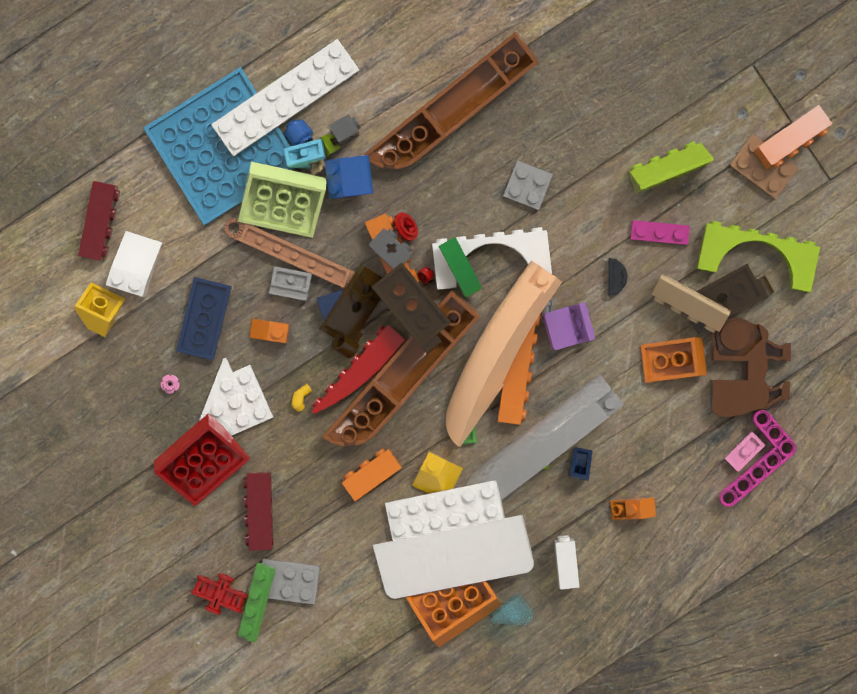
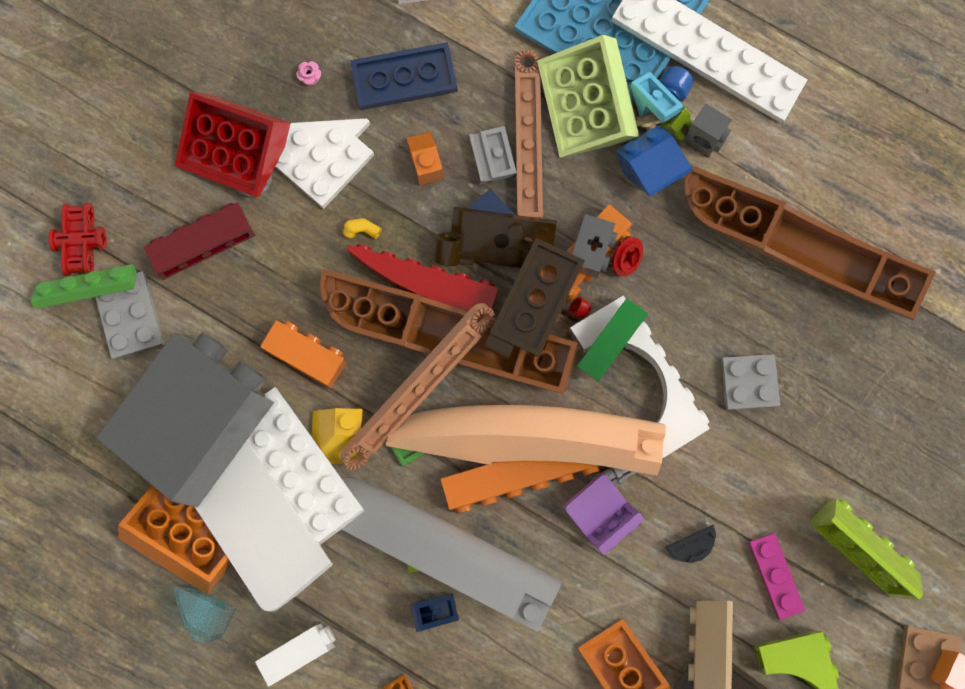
camera: 65 degrees right, 10 degrees down
none -> dark grey brick [97,332,274,508]
none -> nougat plate [340,303,495,470]

